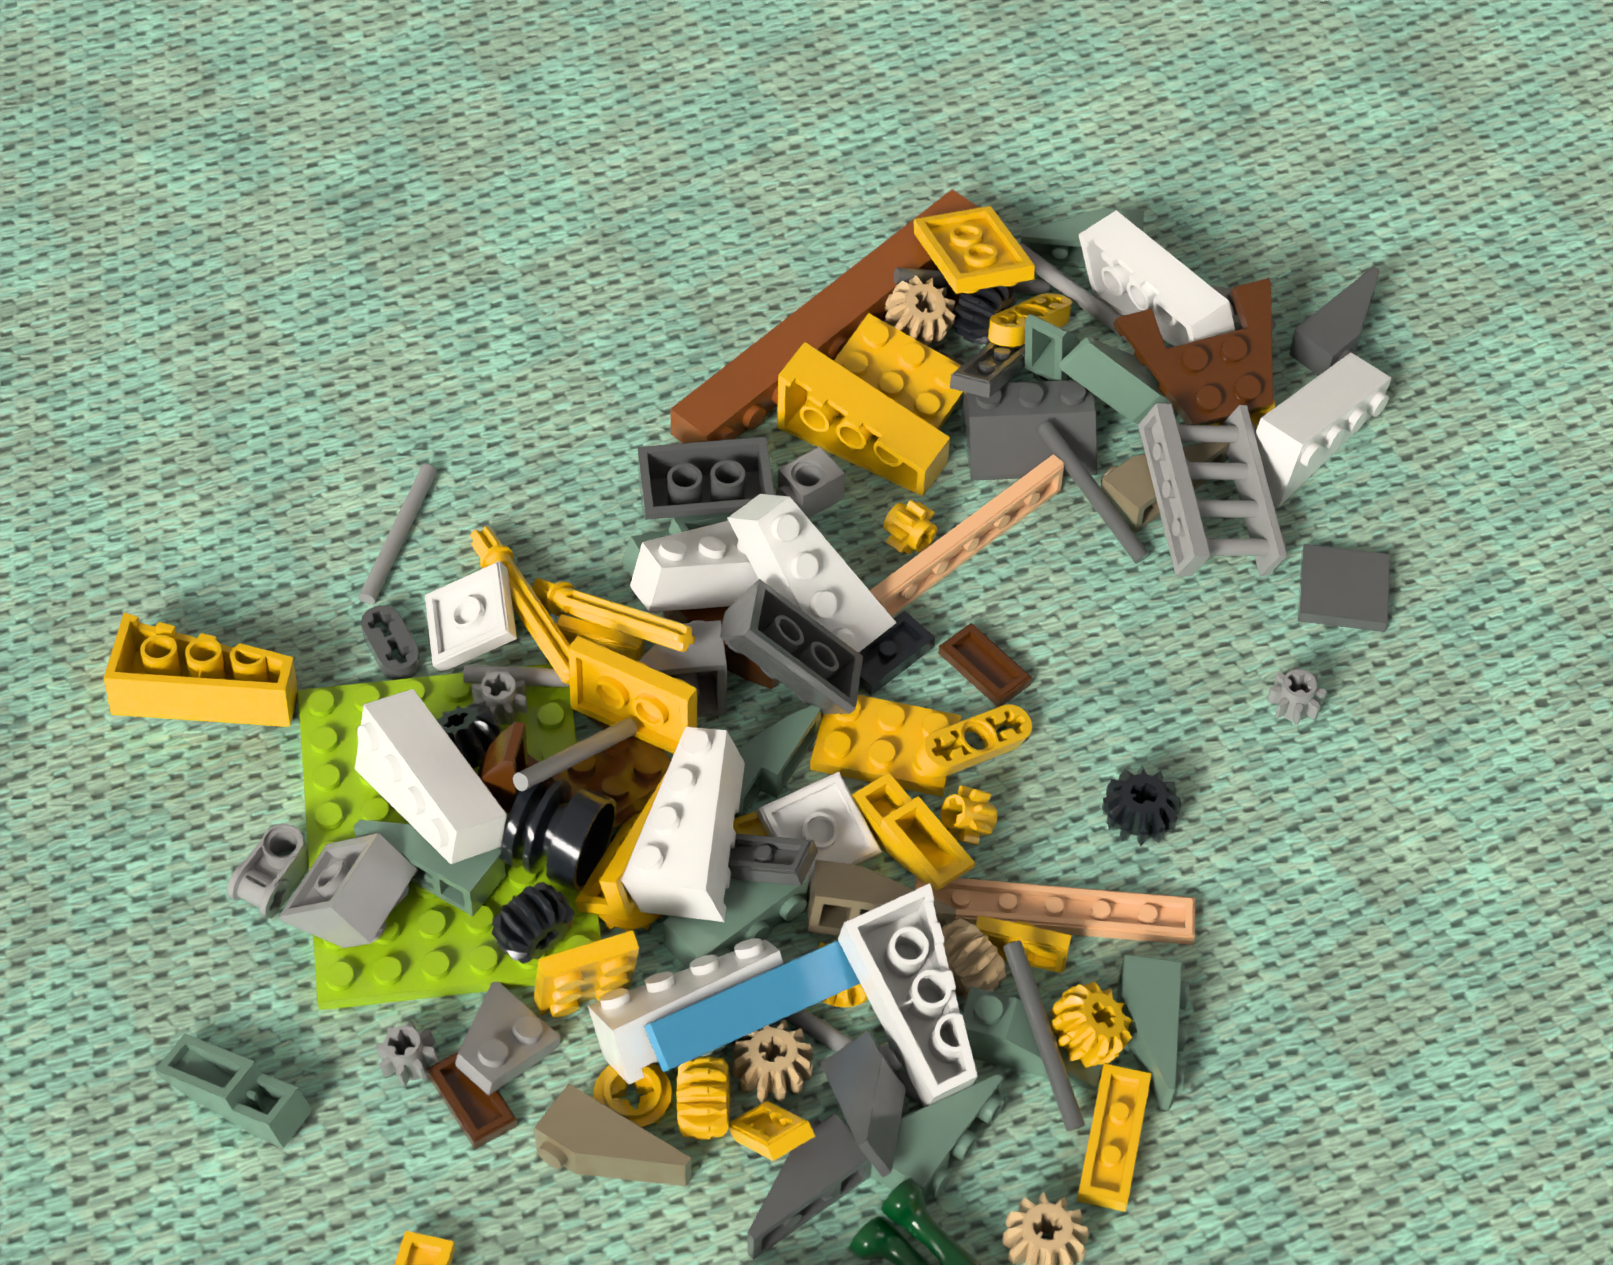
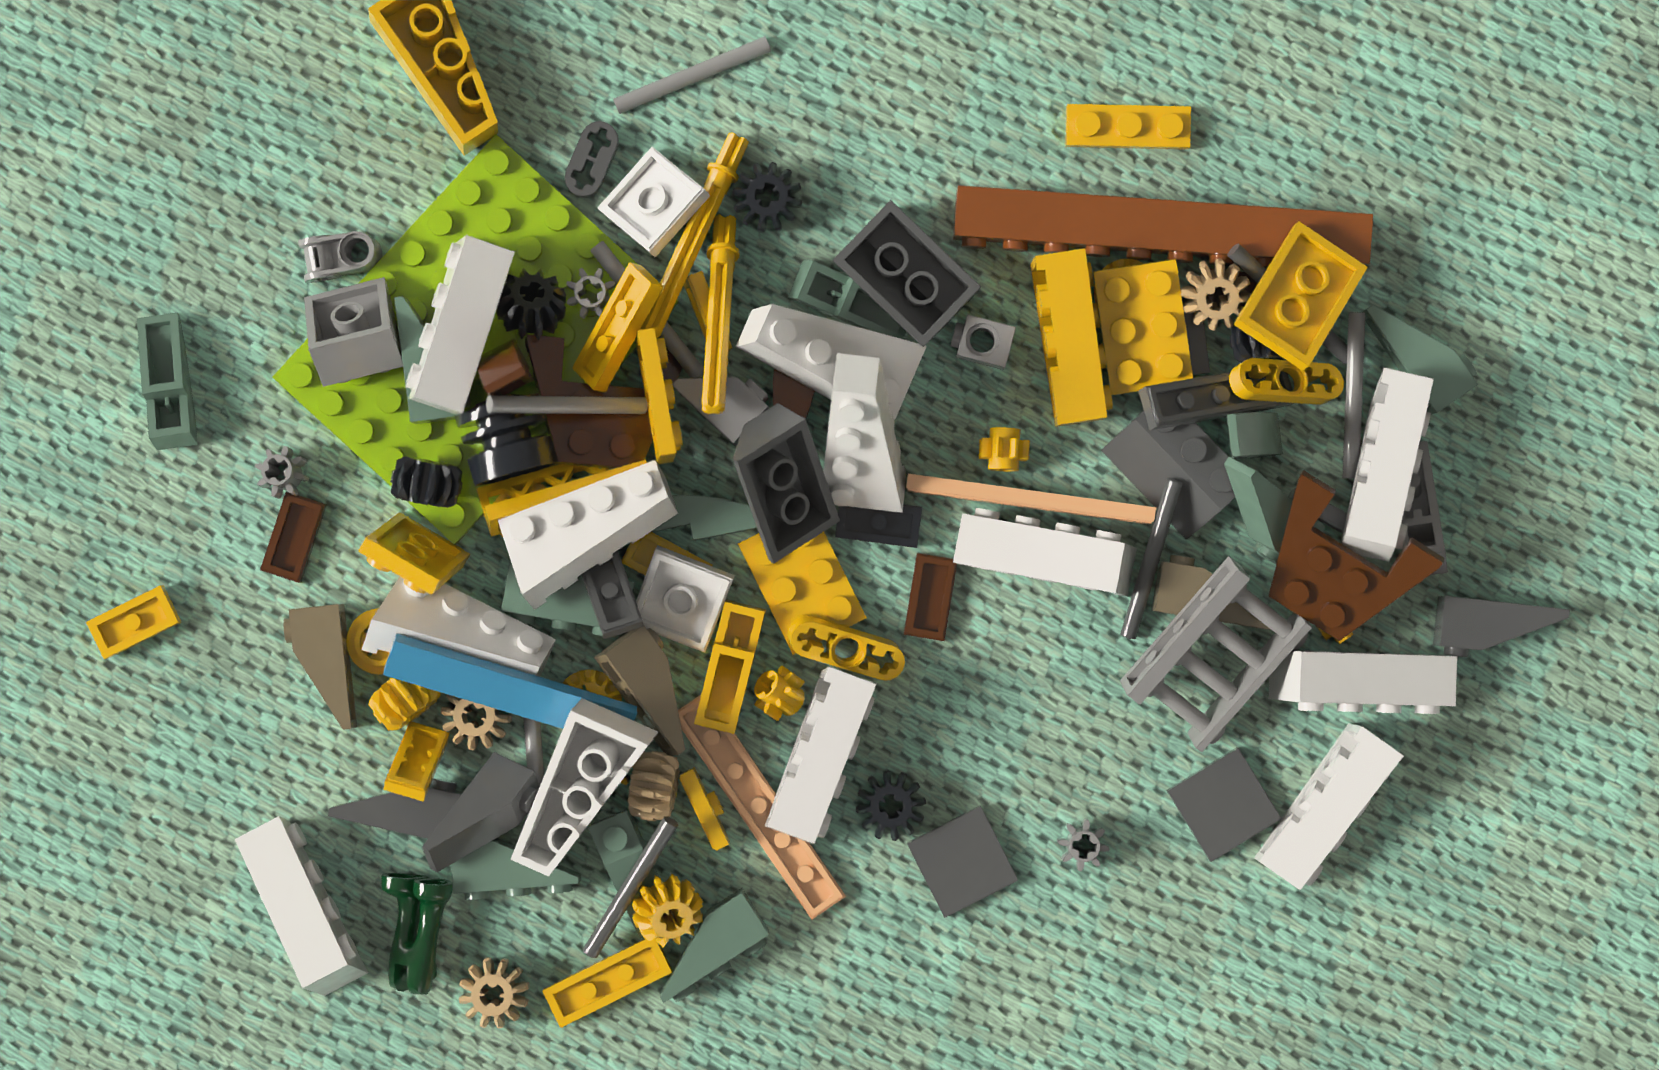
camera: 55 degrees right, 35 degrees up
light grey wing [455,982,561,1095] -> none
none -> yellow plate [572,262,664,393]
none -> black gear [732,162,802,233]
none -> white wedge [765,667,876,844]
none -> dark grey tile [907,806,1018,918]
none -> white wedge [953,508,1137,597]
none -> yellow plate [1065,104,1191,150]
none -> white wedge [1254,723,1404,890]

